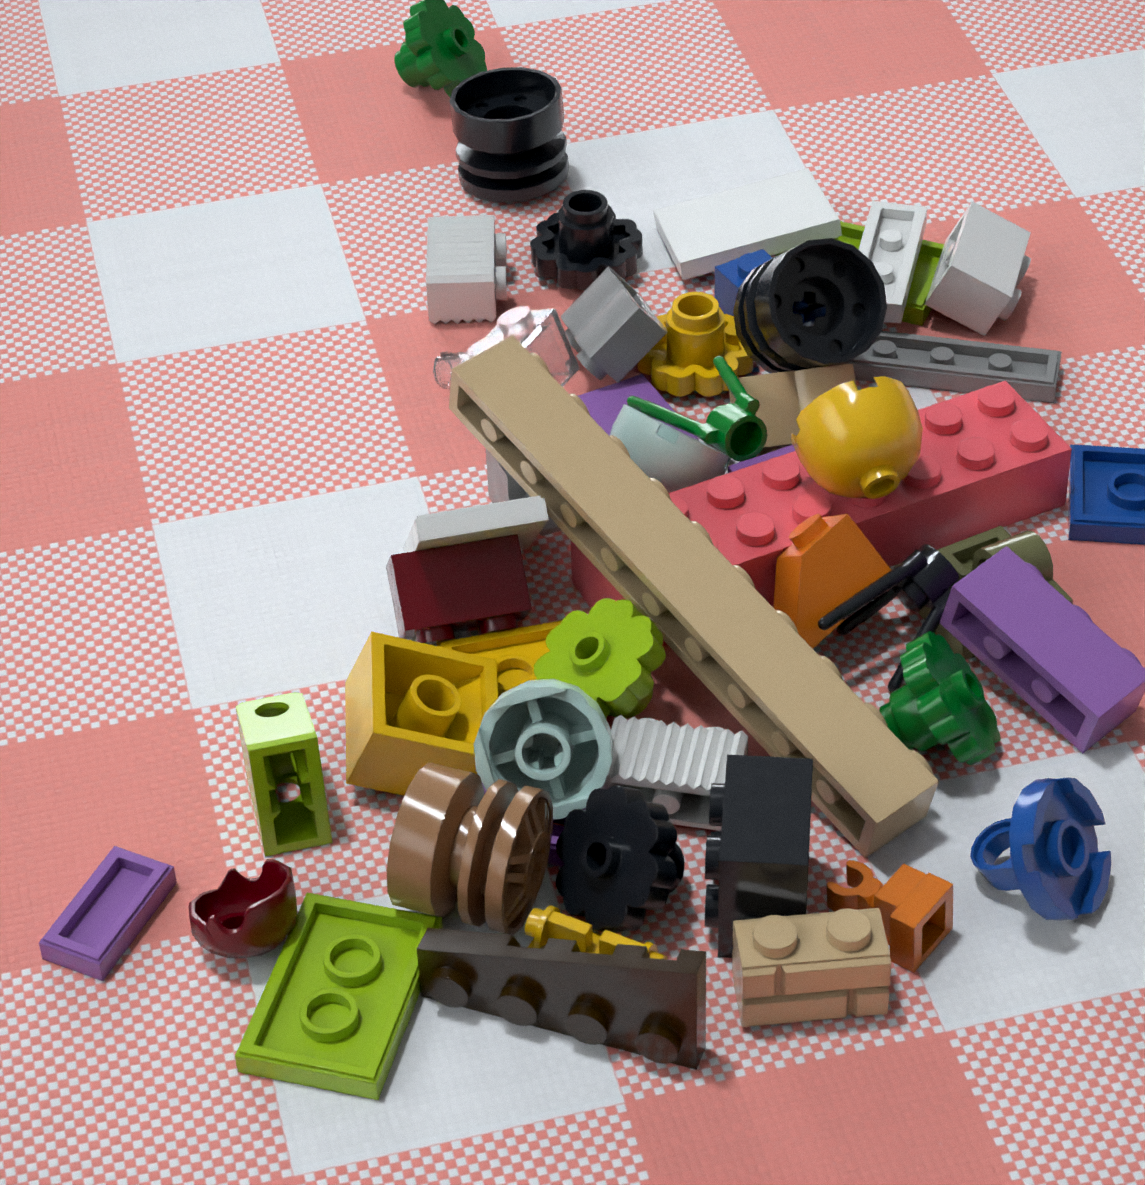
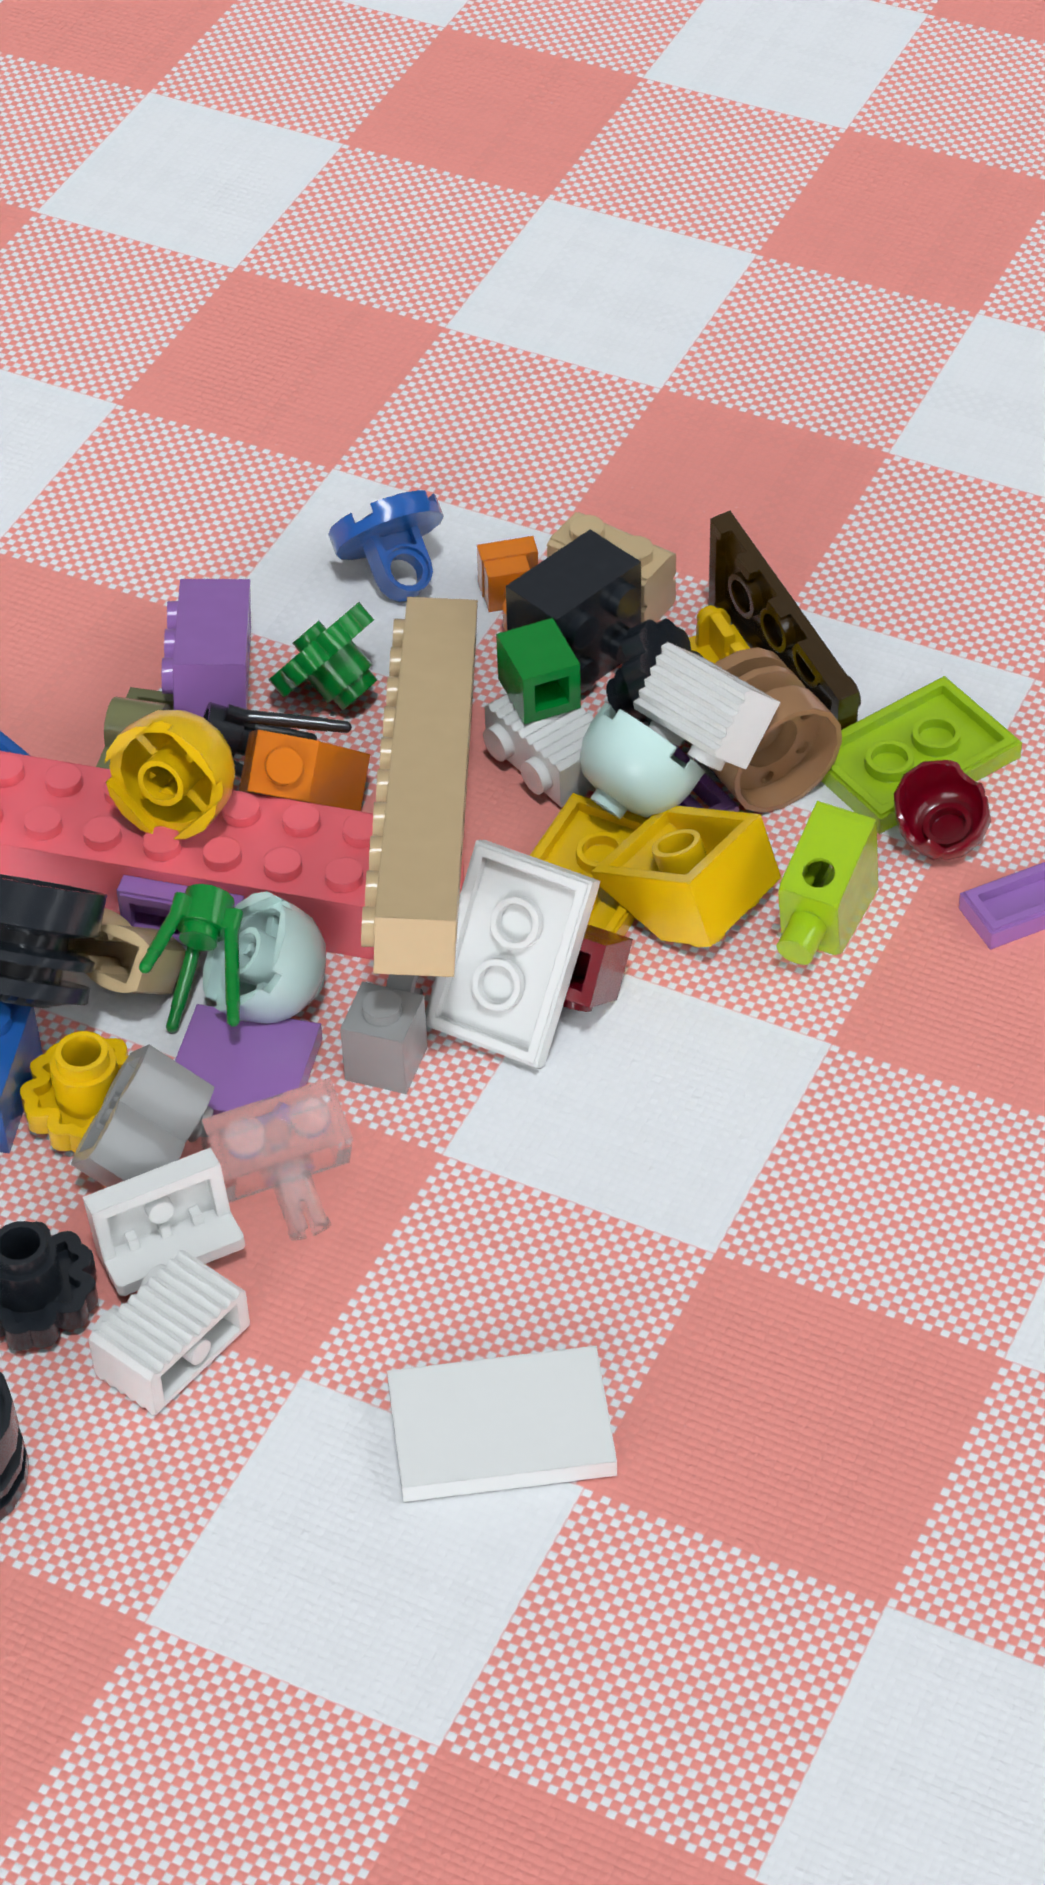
camera: 140 degrees left, 5 degrees up
lime plant [534,598,666,719] -> none
none -> white bracket [83,1147,246,1296]
none -> white tile [387,1345,617,1502]
none -> green brick [496,618,581,725]
none -> white brick [633,642,780,771]

